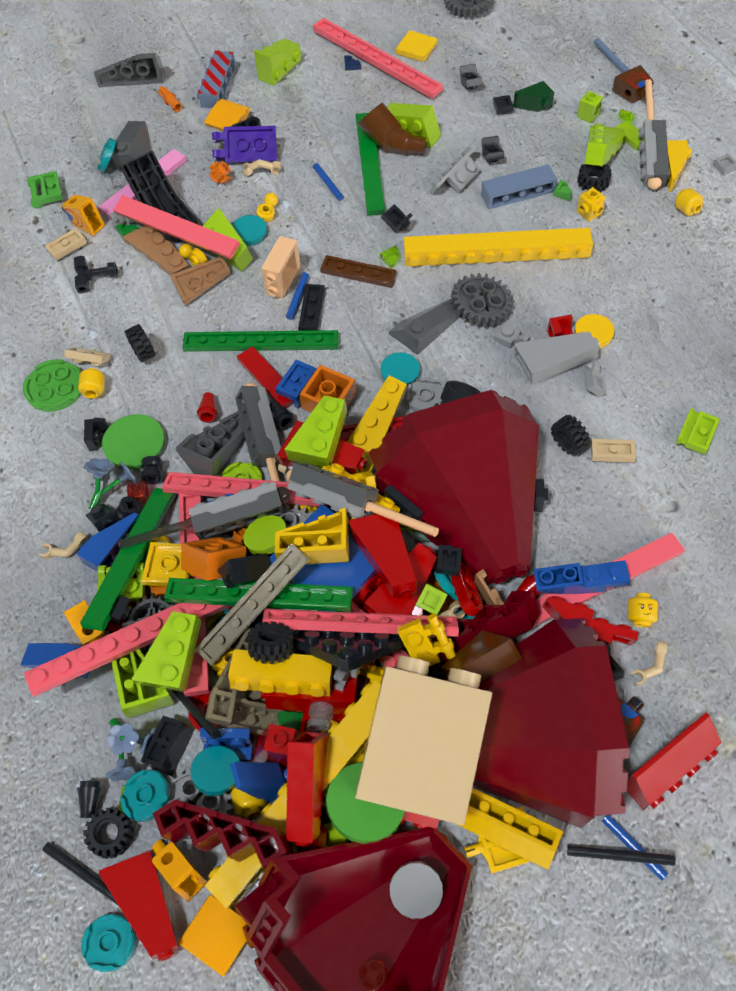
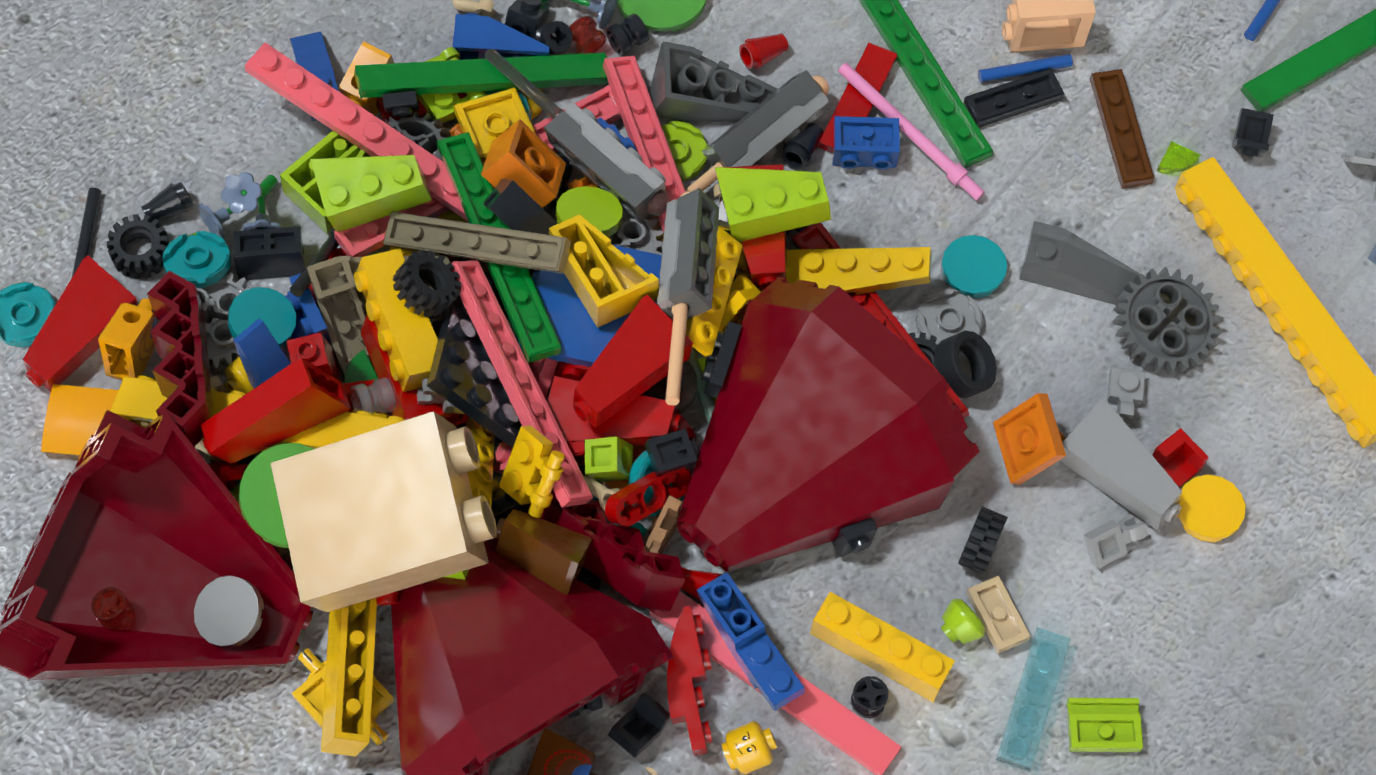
camera: 55 degrees right, 5 degrees up
orange brick [299,365,356,412] -> none
none -> yellow brick [810,592,955,702]
none -> bright pink bar [838,62,985,201]
none -> black wheel [851,676,888,718]
none -> lime cone [940,598,986,644]
none -> orange tile [993,393,1066,485]
none -> clear light blue plate [995,627,1071,772]

